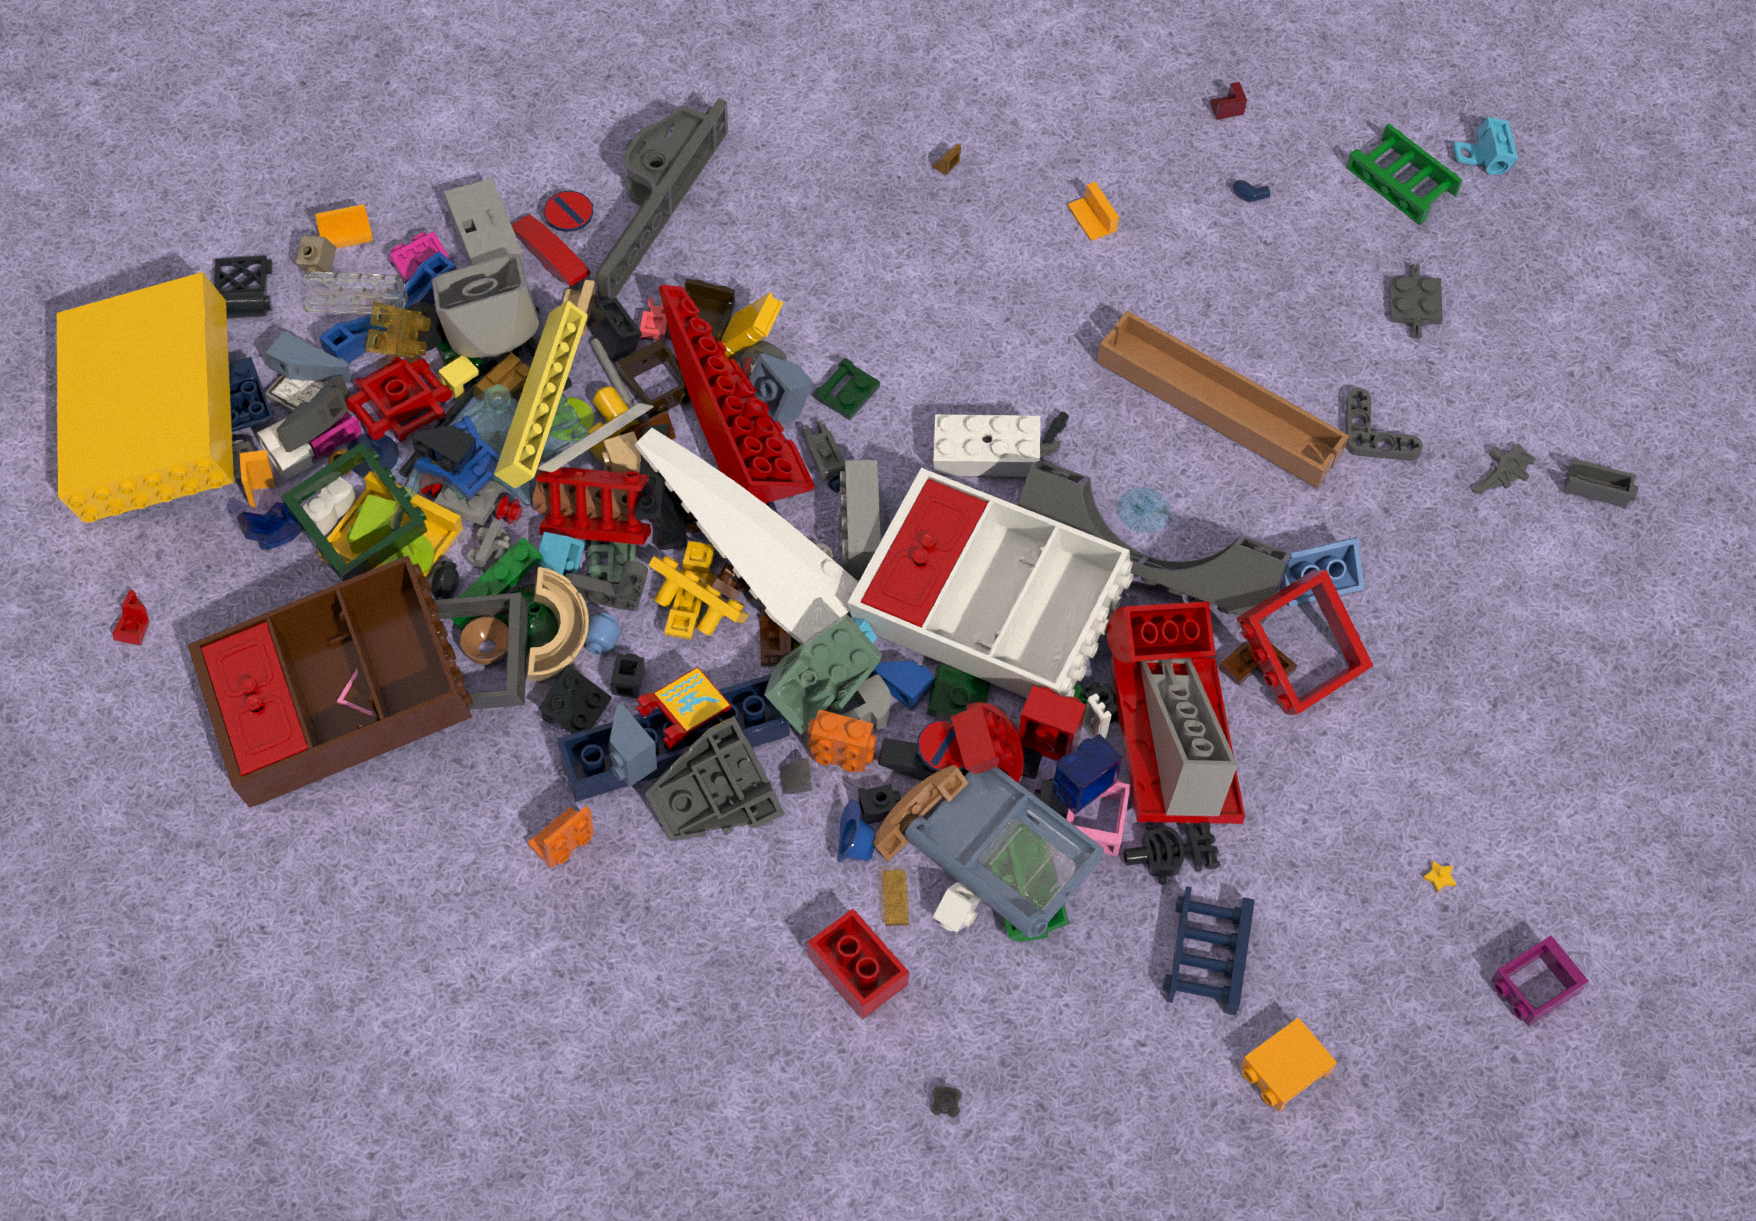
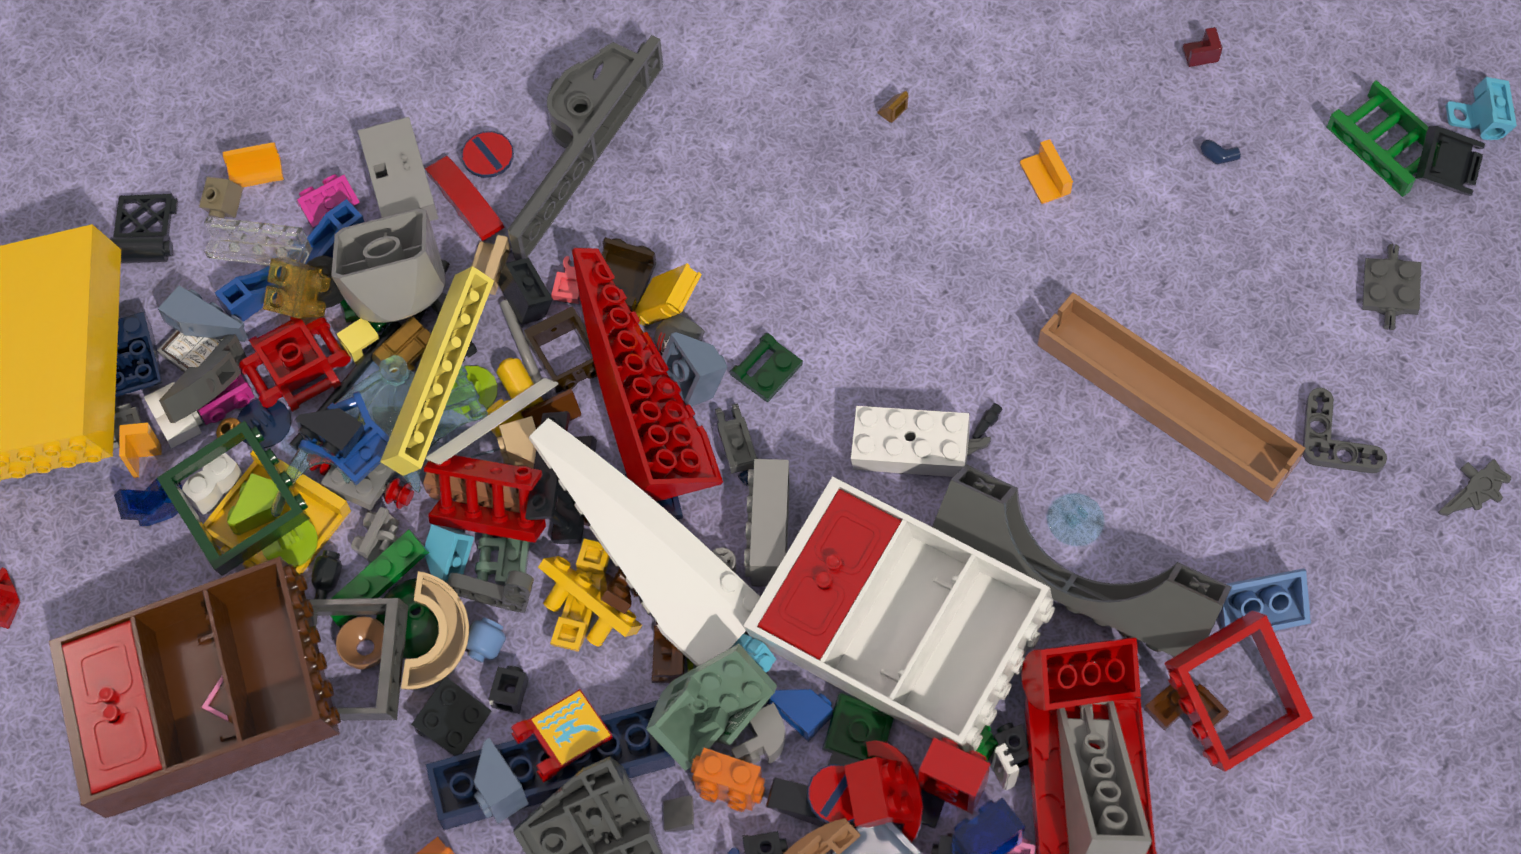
camera: 10 degrees right, 5 degrees up
none -> black container [1415,126,1485,196]

